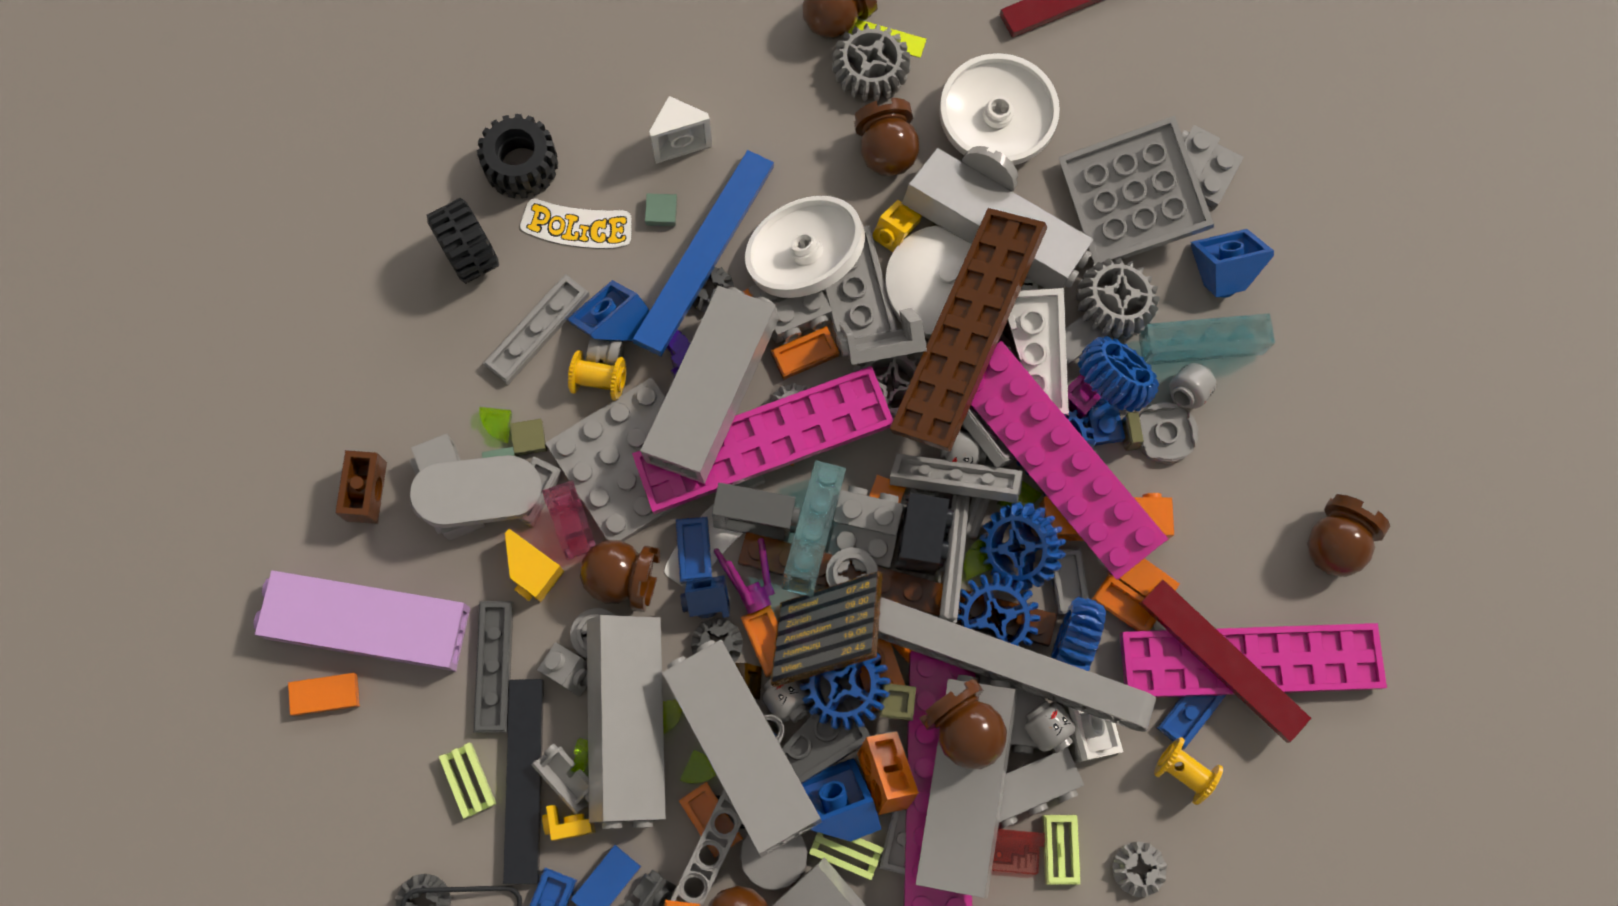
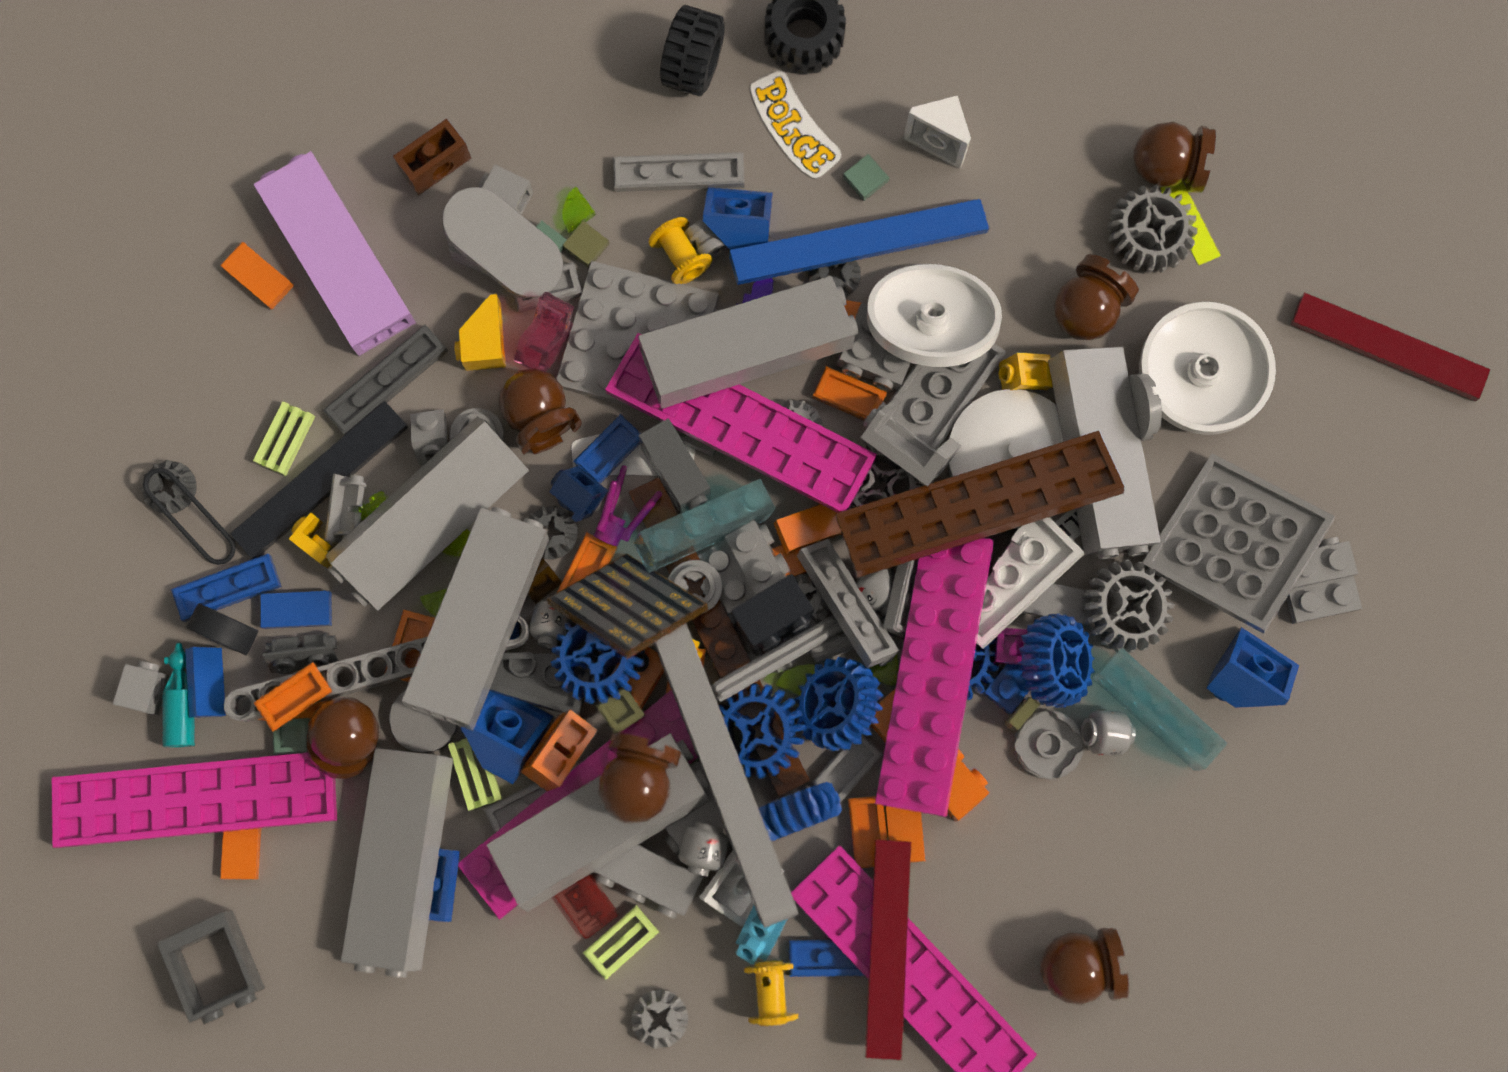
camera: 50 degrees right, 5 degrees up
none -> medium azure hips [736,905,788,964]
none -> orange tile [773,504,842,554]

